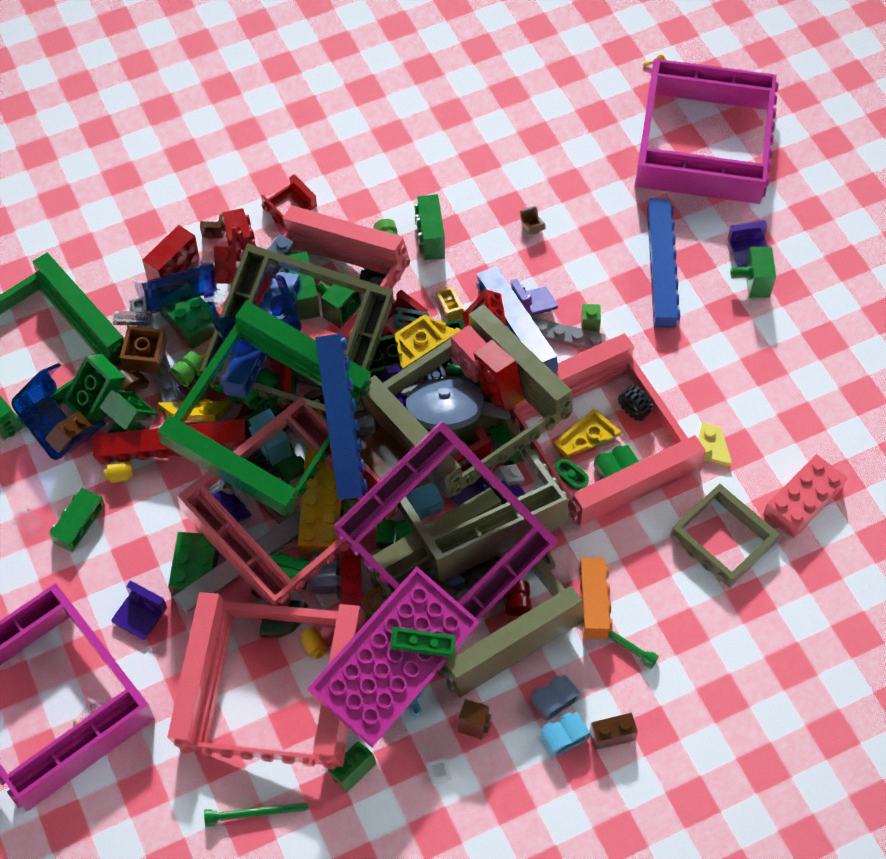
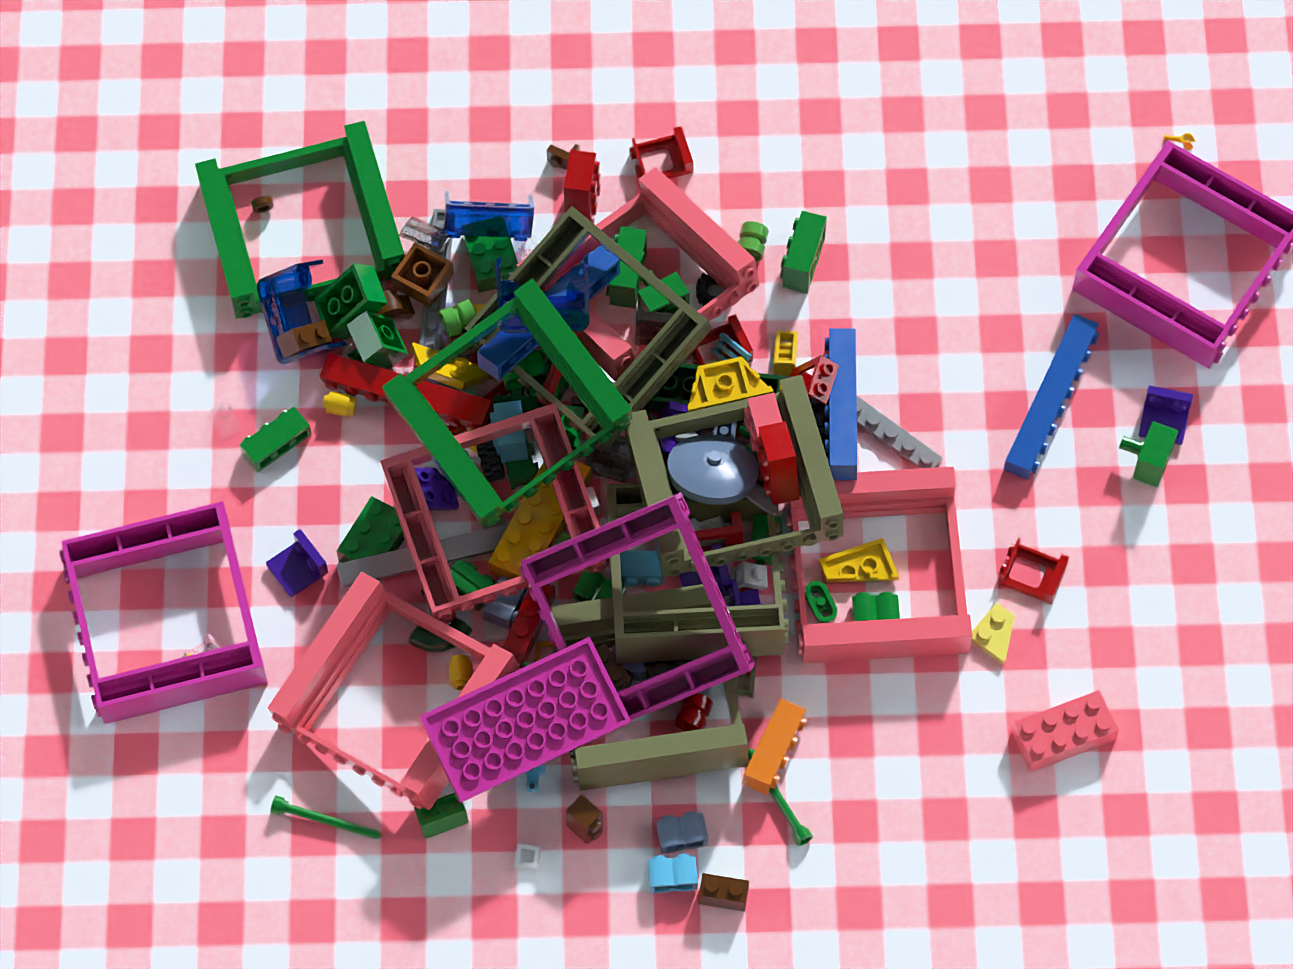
camera: 25 degrees right, 5 degrees up
red brick [142,224,200,292] -> none
red bracket [214,227,243,284] -> none
sand blue brick [265,234,293,278] -> none
blue brick [315,334,368,500] -> none
reddish brown tile [359,427,408,479] -> none
green tile [390,627,456,658] -> none
bracket [510,279,558,317] -> none
reddish brown bracket [520,206,546,234] -> none
bright green brick [580,304,601,332] -> none
black tyre [618,385,654,421] -> none
olive window [670,483,780,588] -> none
none -> clear smoke slope [635,311,674,346]
none -> red window [998,537,1070,605]

